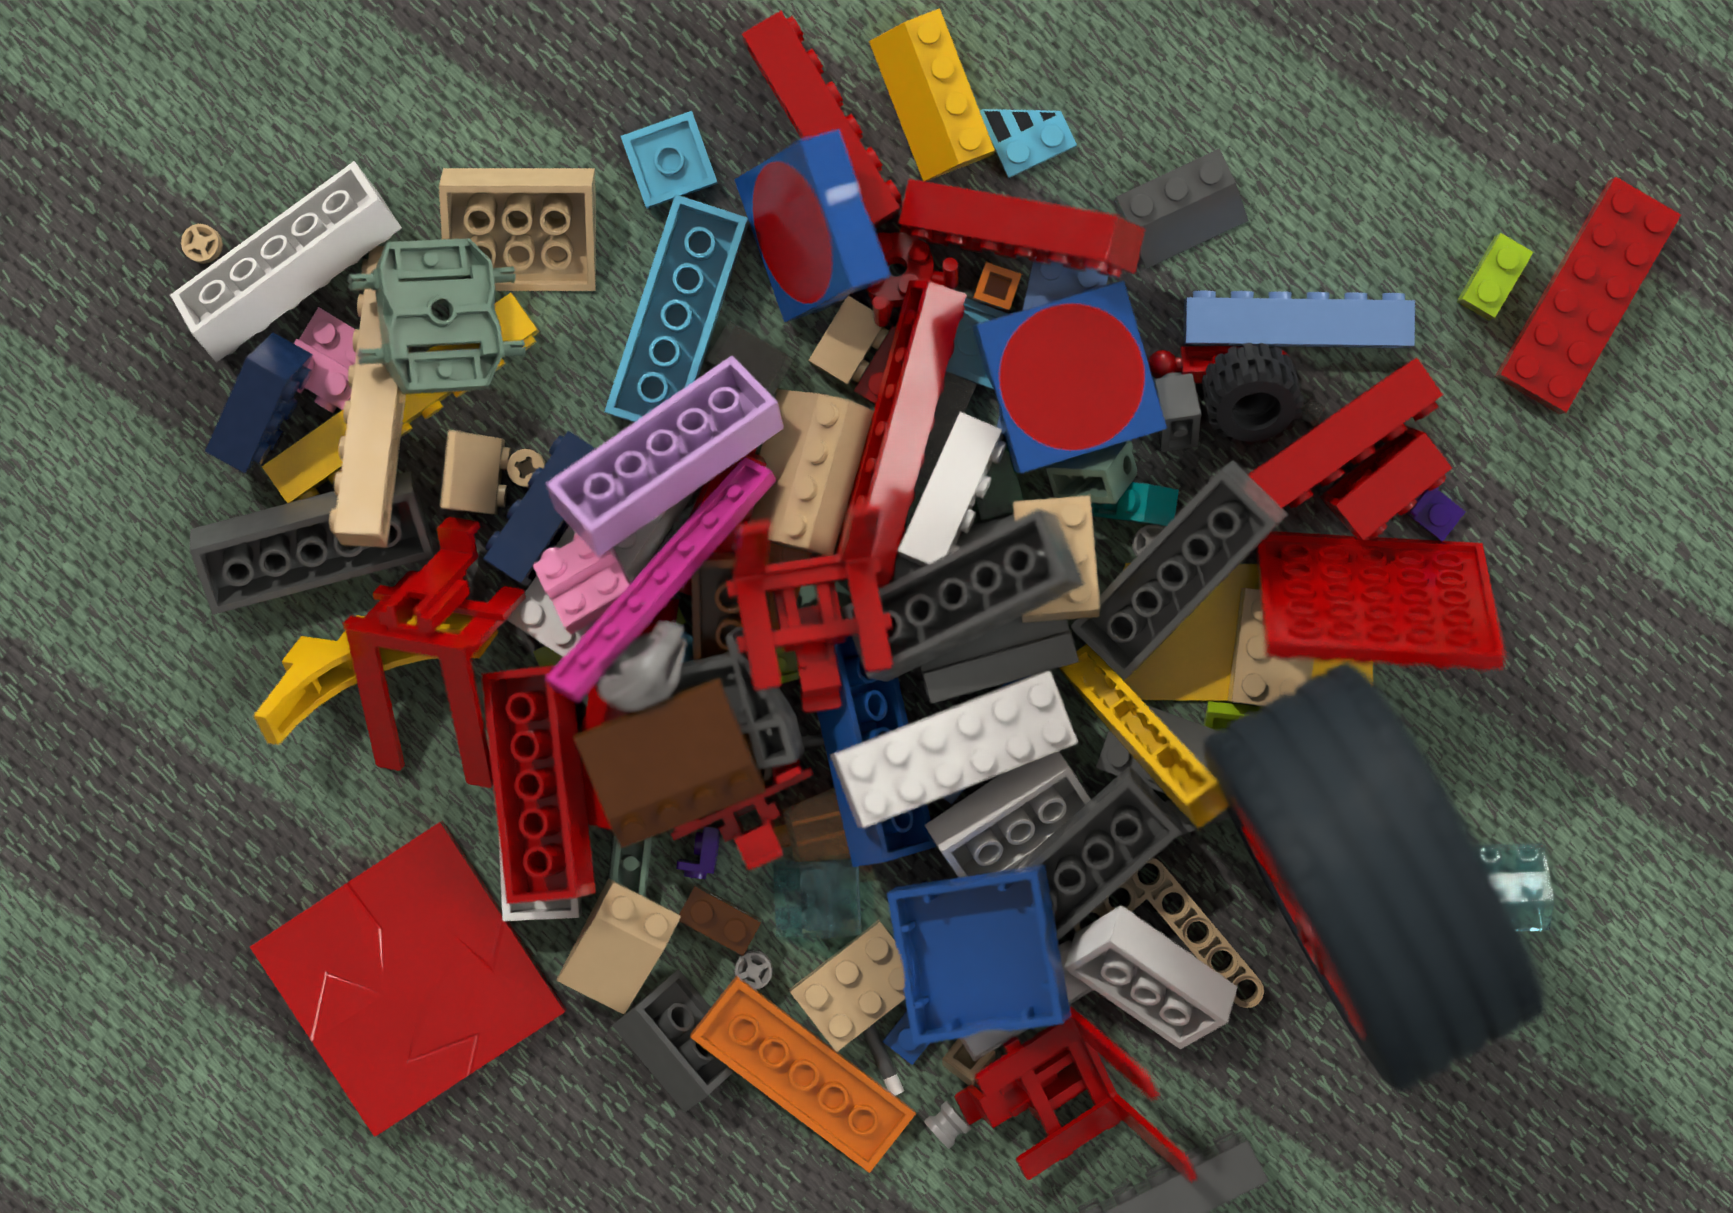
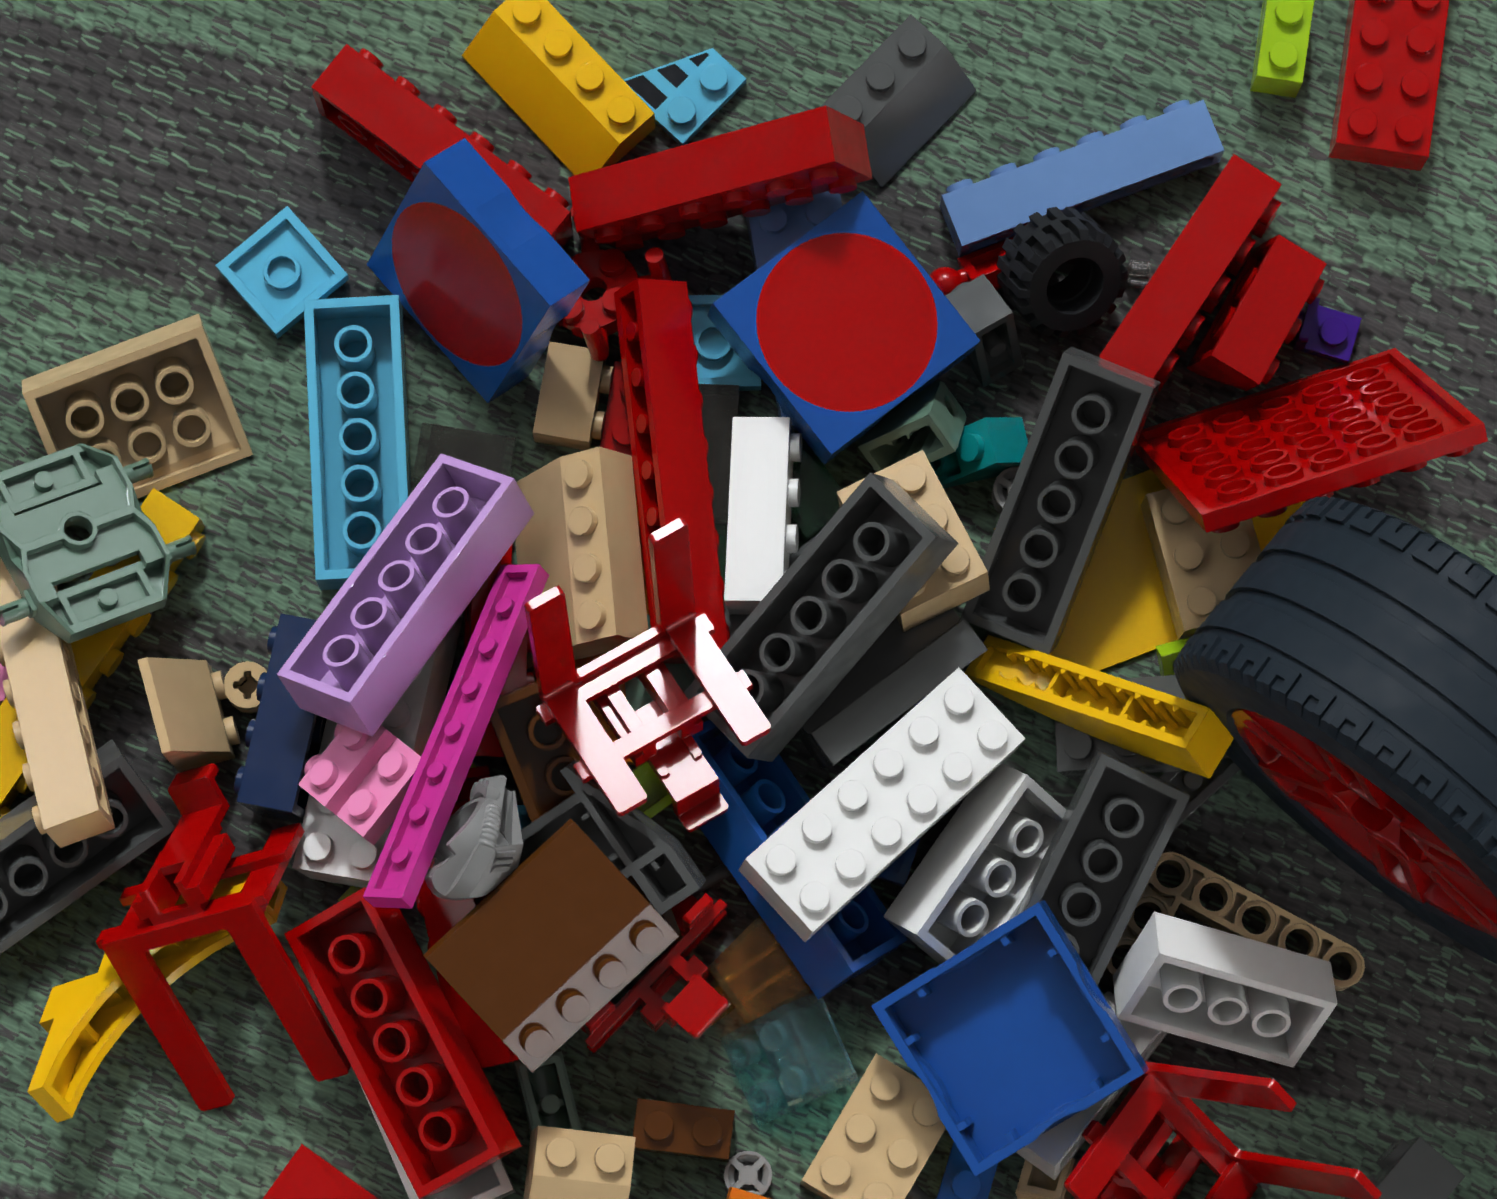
camera: 30 degrees left, 10 degrees down
dark purple bracket [676,824,720,879] -> none
orange brick [973,262,1022,313] -> none

